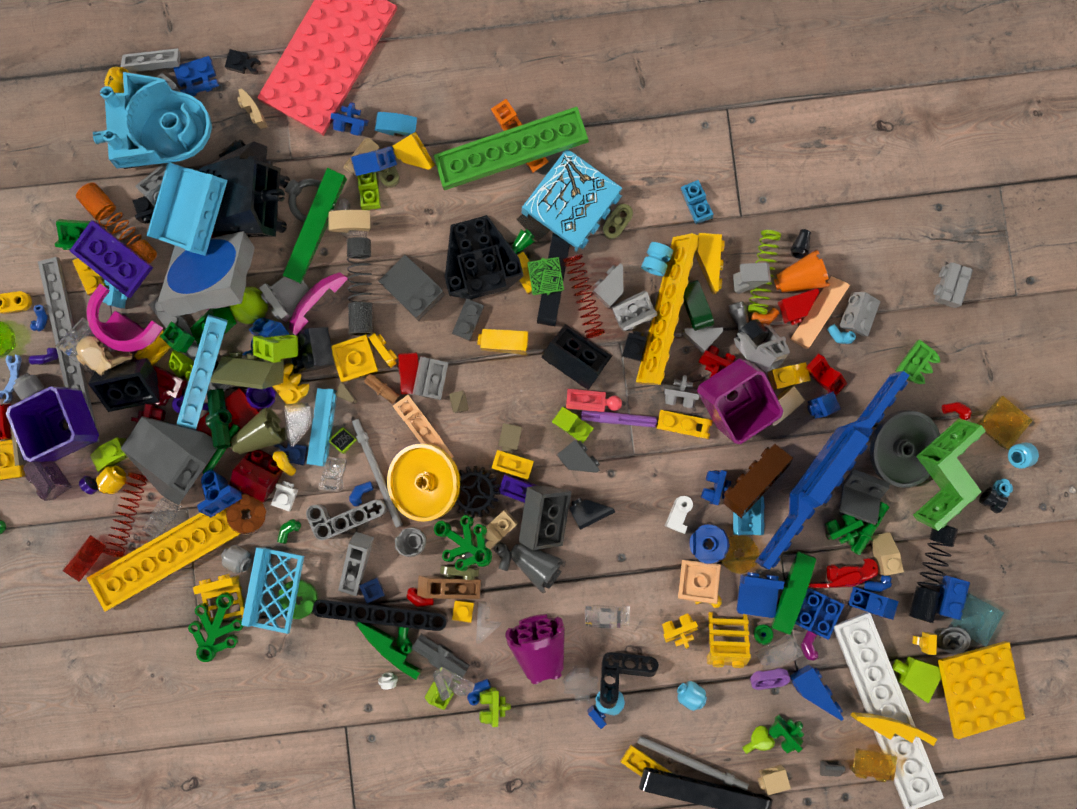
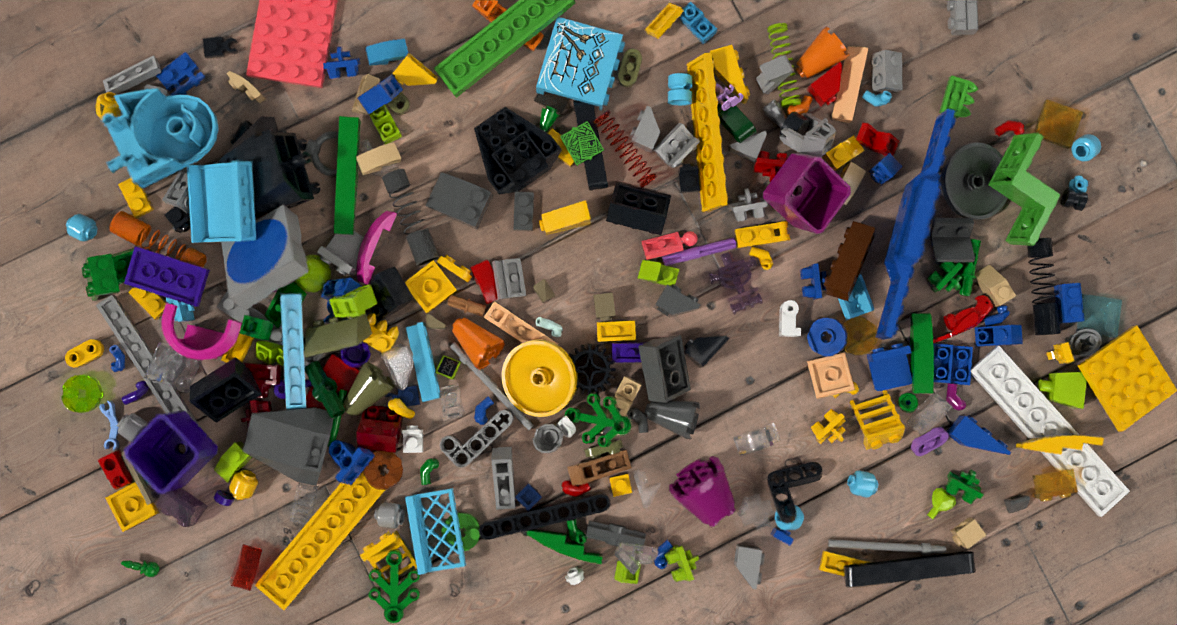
camera: 20 degrees left, 0 degrees up
tan head [76,336,133,376] -> none
clear red piece [102,472,148,558] -> none
black cone [790,229,811,259] -> none
none -> medium azure head [66,214,98,242]
none -> green bracket [81,254,120,301]
none -> yellow plate [118,178,154,218]
none -> orange cone [452,318,505,370]
none -> light aqua arm [536,317,563,337]
none -> white tile [556,416,576,438]
none -> yellow plate [645,3,684,39]
none -> clear purple piece [709,251,763,315]
none -> lavender piece [715,82,743,111]
none -> light grey slope [734,544,764,590]
none -> yellow arm [749,246,773,270]

